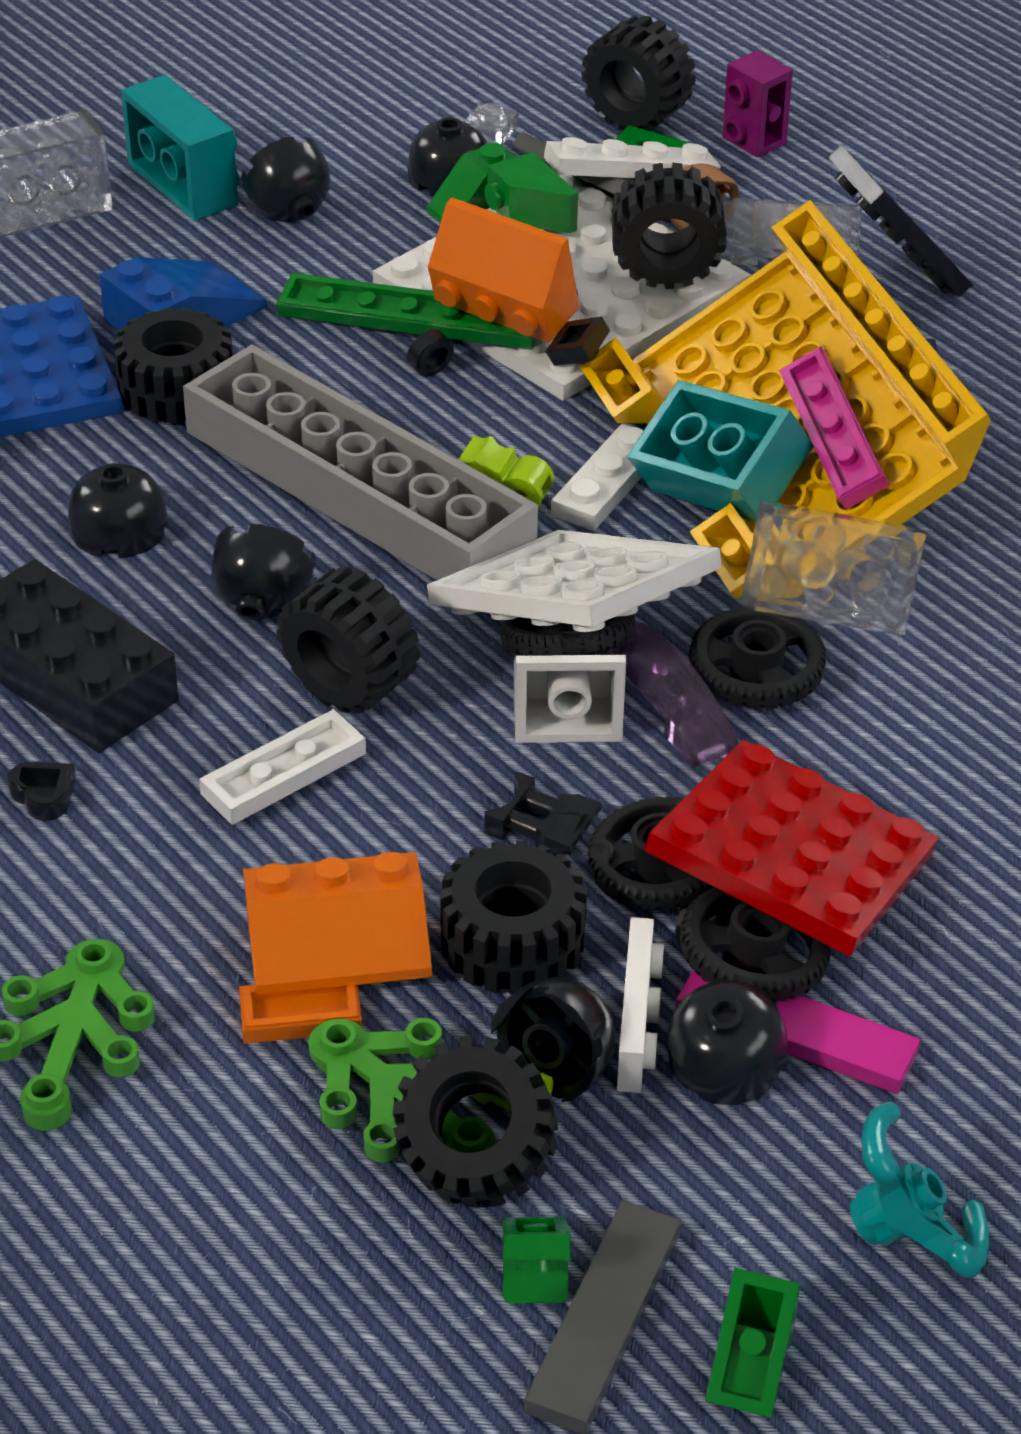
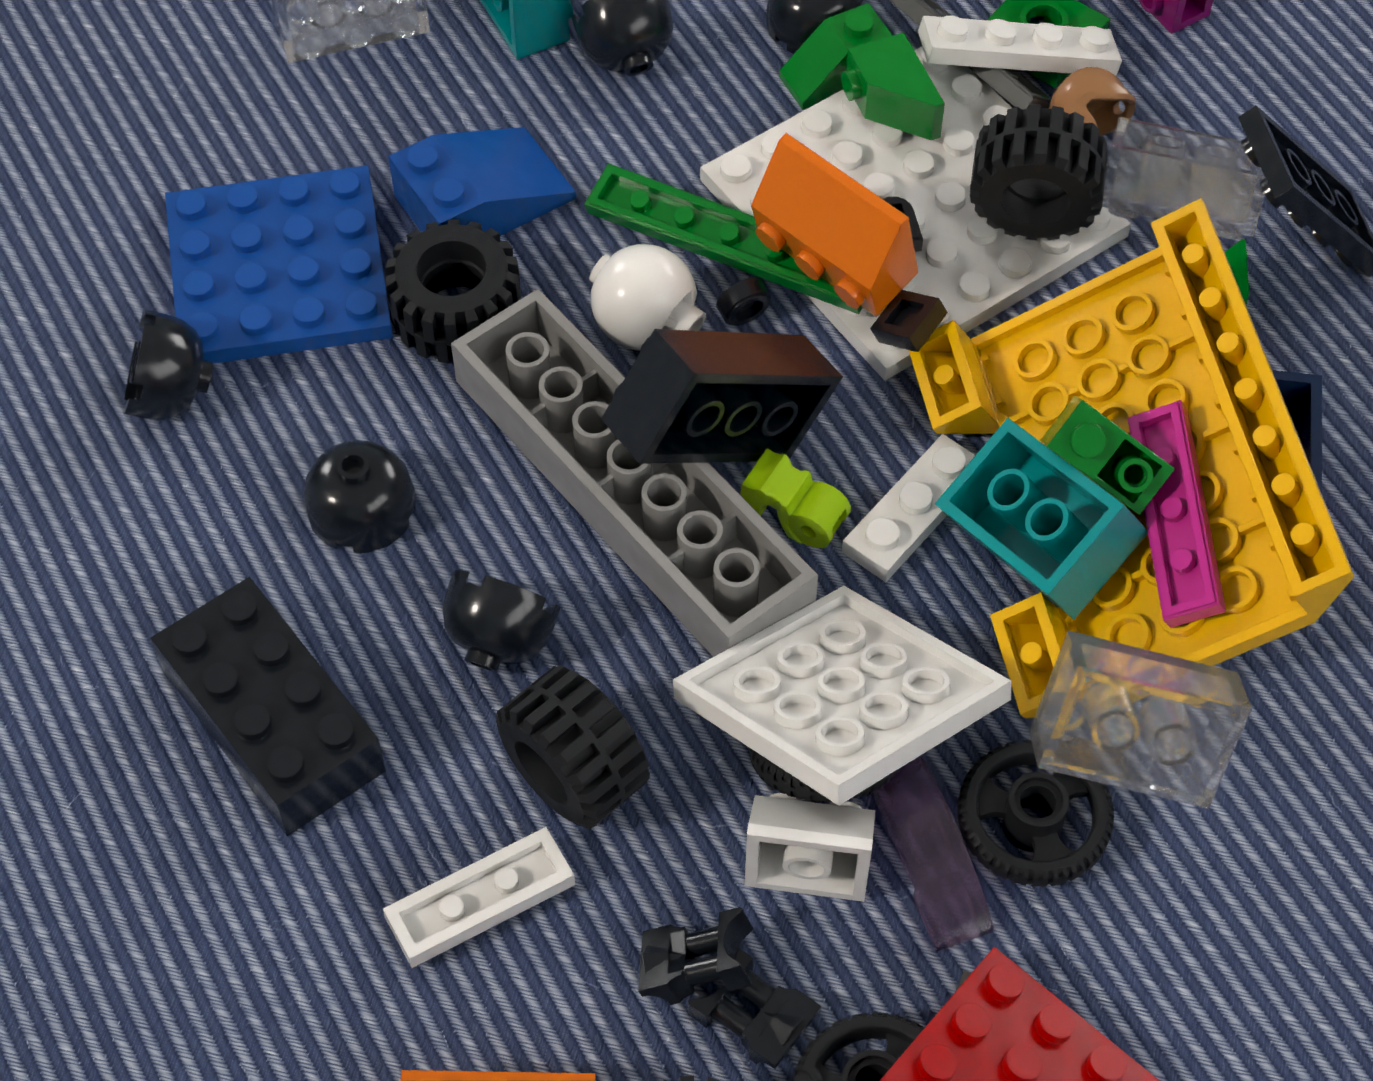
camera: 10 degrees right, 15 degrees up
black tile [8,762,76,821] -> none
none -> white brick [589,244,706,351]
none -> black brick [601,329,843,464]
none -> black piece [638,907,754,1005]
none -> green slope [1040,395,1175,515]

